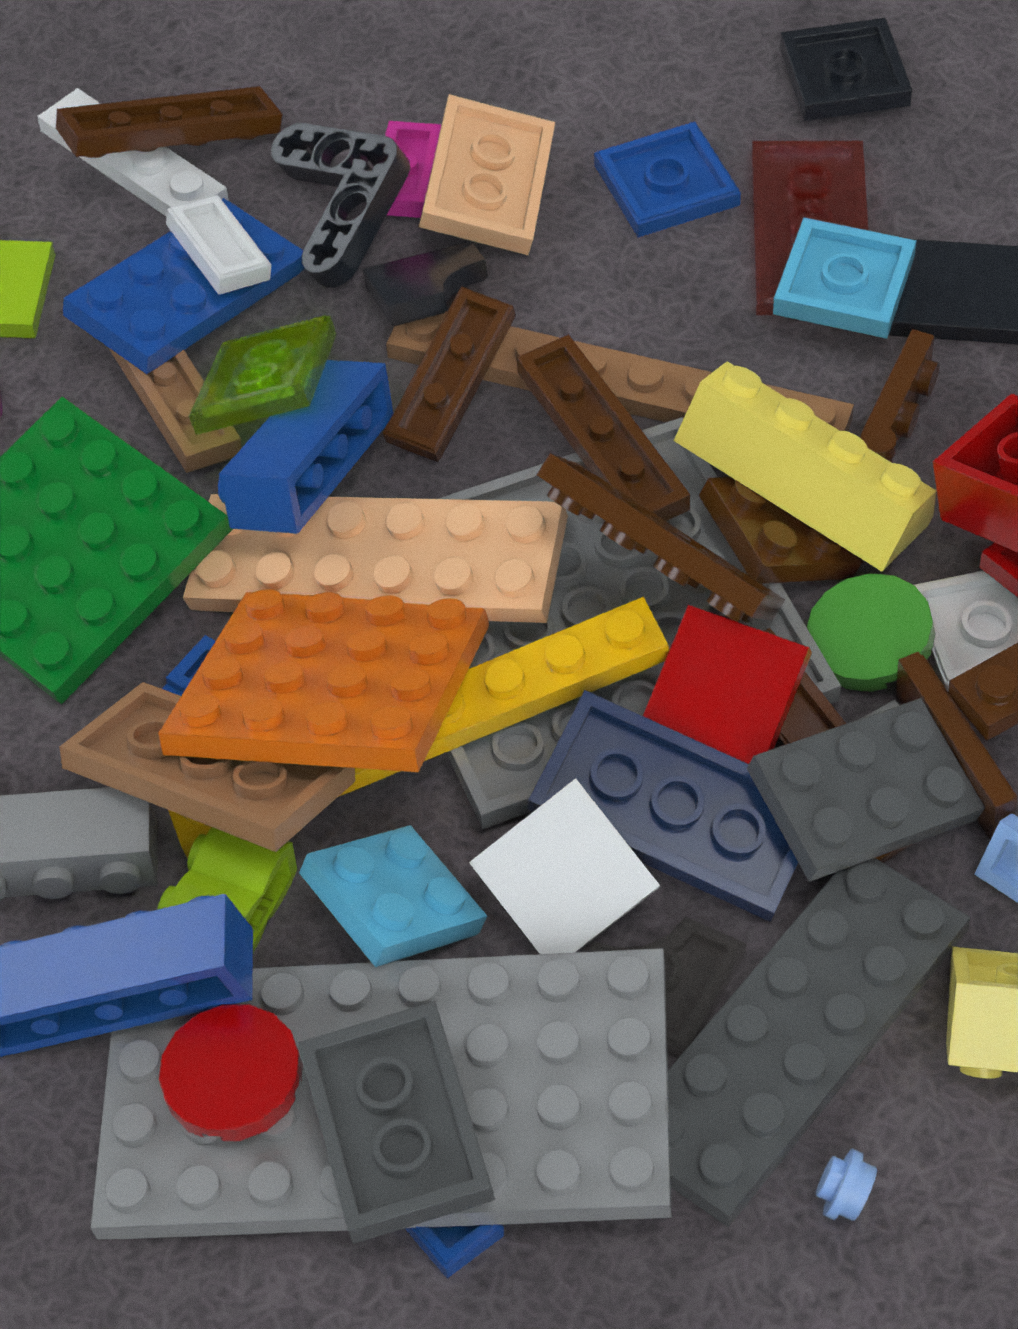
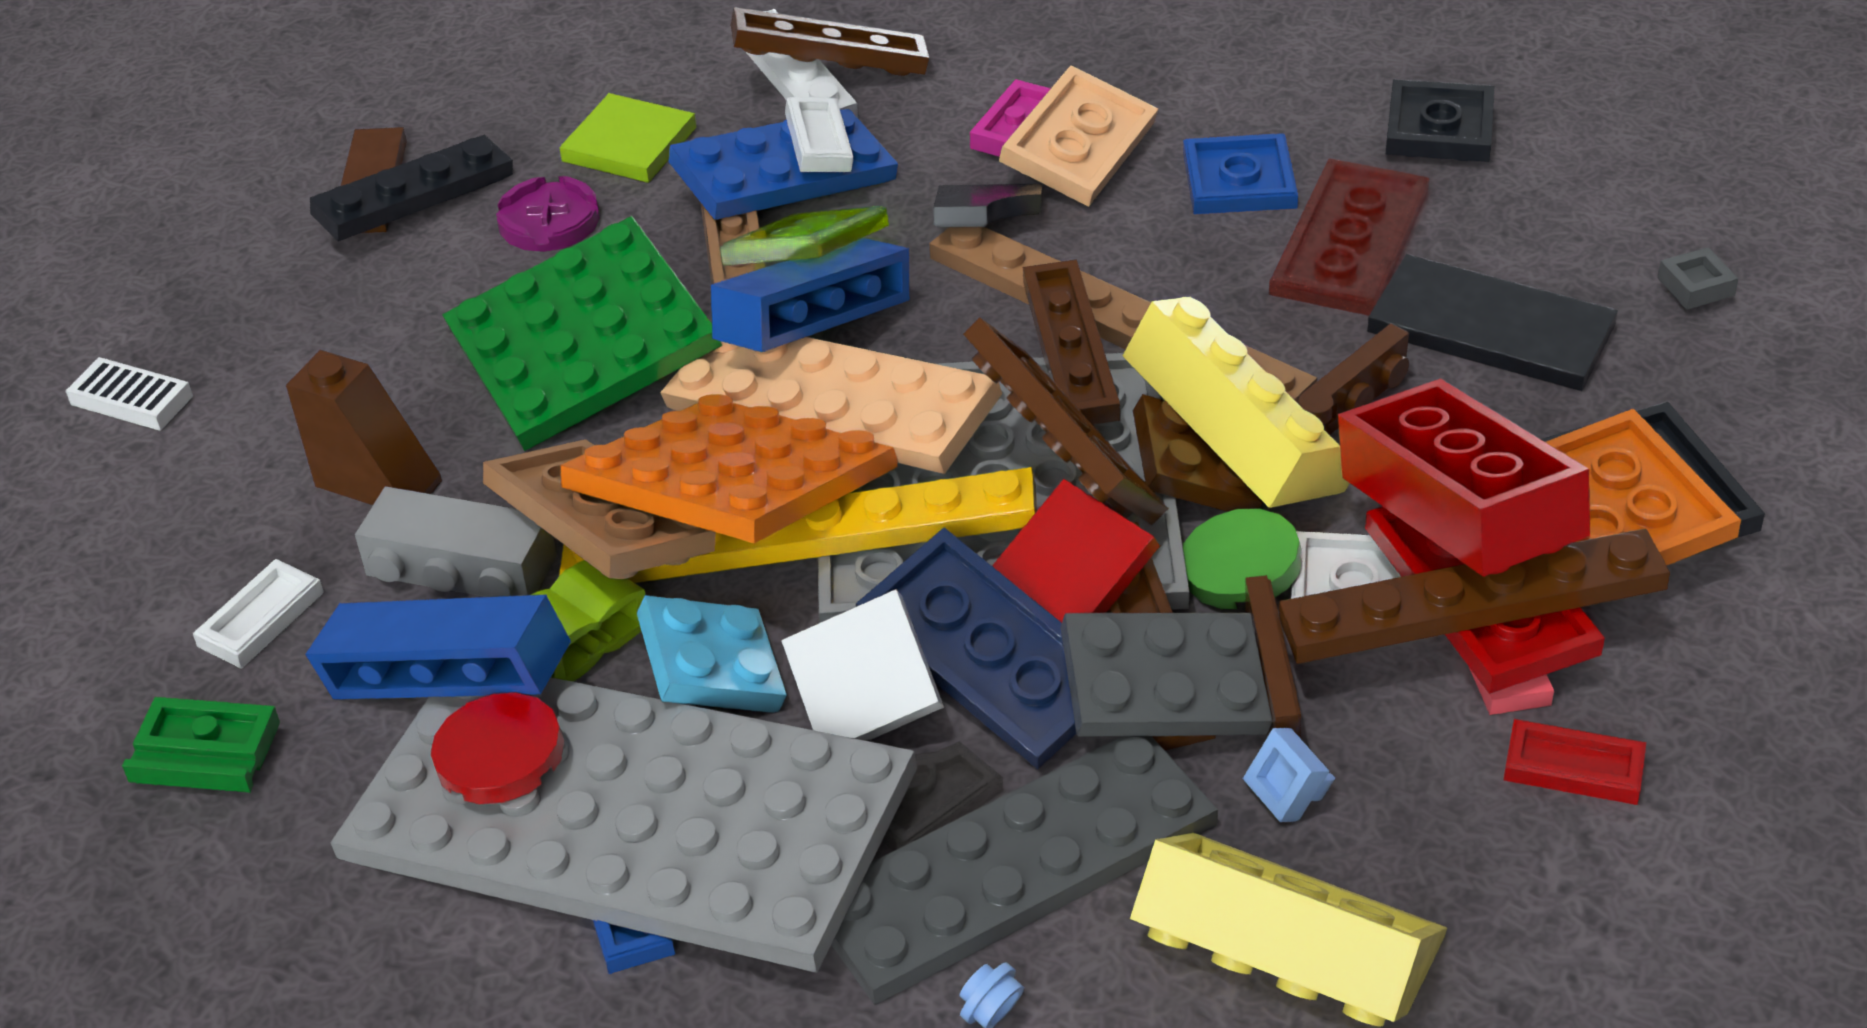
camera: 20 degrees right, 10 degrees down
black beam [271,123,410,288] -> none
dark grey plate [298,1001,495,1244] -> none
reddish brown tile [383,286,516,462] -> none
medium azure plate [773,218,916,339] -> none

